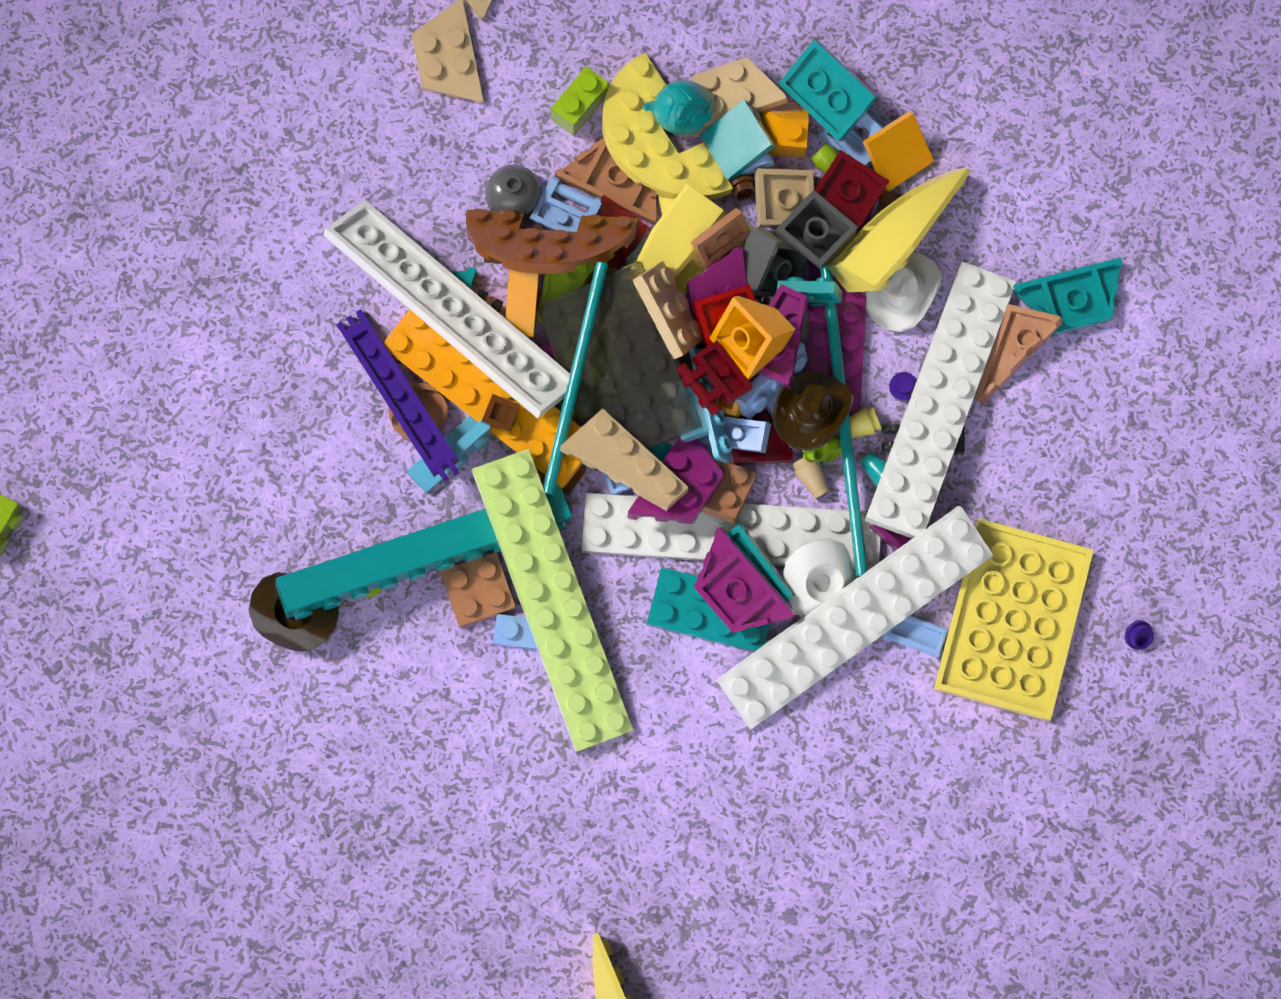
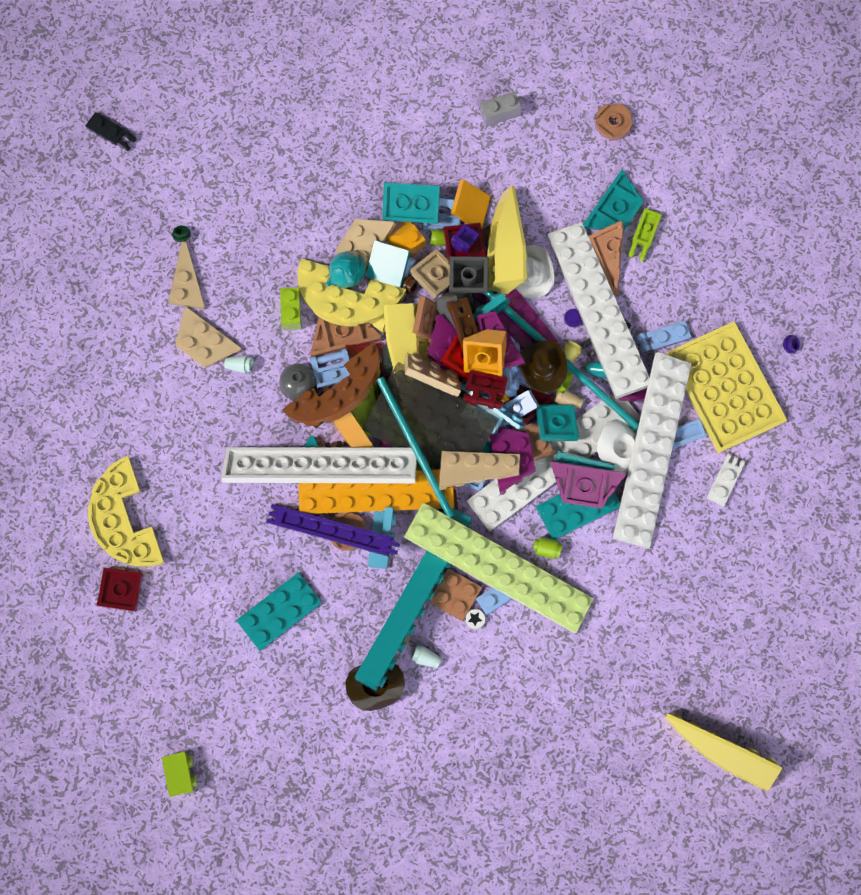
camera: 35 degrees left, 0 degrees up
reddish brown plate [482,394,521,433] -> none
none -> light yellow plate [88,456,165,567]
none -> dark red plate [96,567,143,612]
none -> light aqua cone [224,355,254,374]
none -> teal plate [236,572,322,651]
none -> light aqua cone [411,645,442,668]
none -> reddish brown plate [447,297,478,351]
none -> dark purple bracket [451,224,479,254]
none -> white tile [466,609,485,630]
none -> light grey brick [480,91,521,127]
none -> lime brick [532,536,562,559]
none -> teal tile [536,405,579,441]
none -> nougat plate [595,103,632,140]
none -> lime hinge [628,208,662,262]
none -> light blue plate [635,321,692,355]
none -> white hinge [706,453,746,507]

